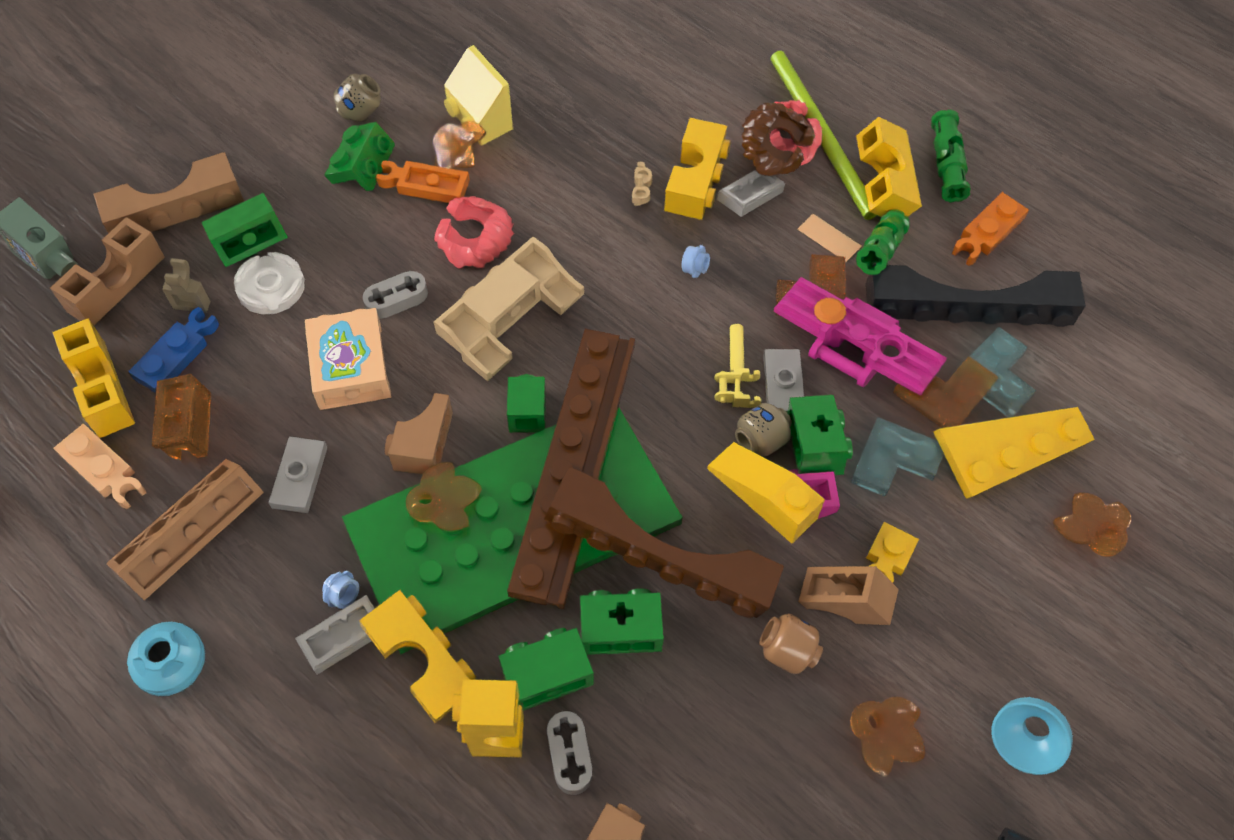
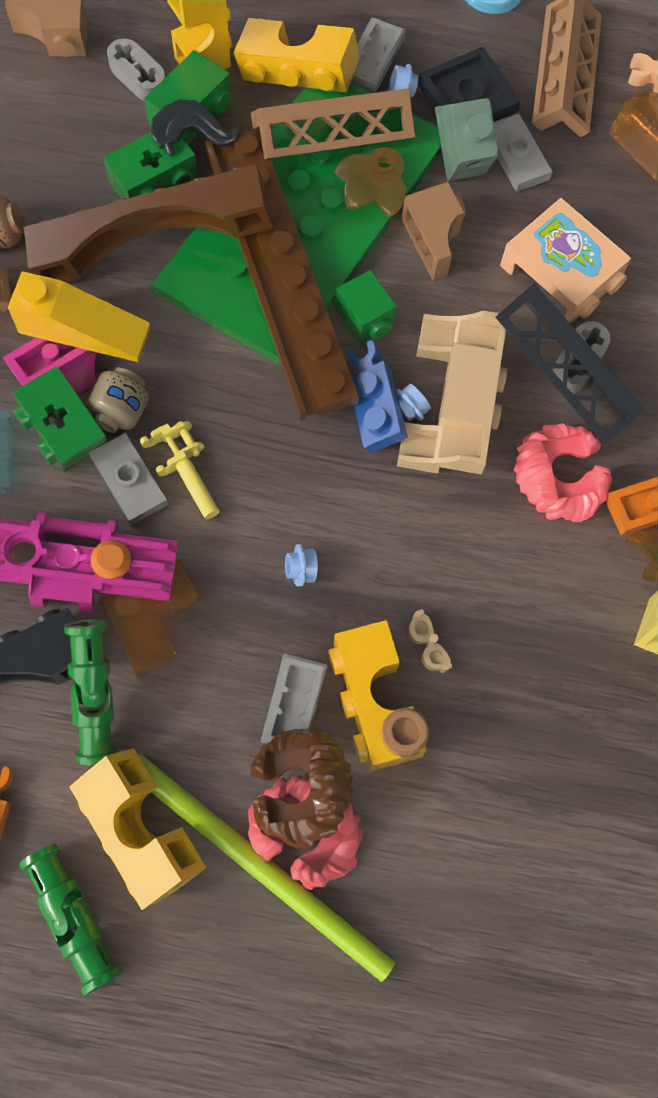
camera: 145 degrees right, 10 degrees up
light nougat sticker [798,214,862,262] -> none
none -> black piece [151,99,241,156]
none -> medium nougat fence [251,88,415,159]
none -> blue plate [347,340,408,453]
none -> medium nougat tile [381,708,429,757]
none -> light blue plate [396,384,431,422]
none -> black plate [418,47,521,122]
none -> sand green torso [435,98,498,182]
none -> black fence [495,283,645,444]

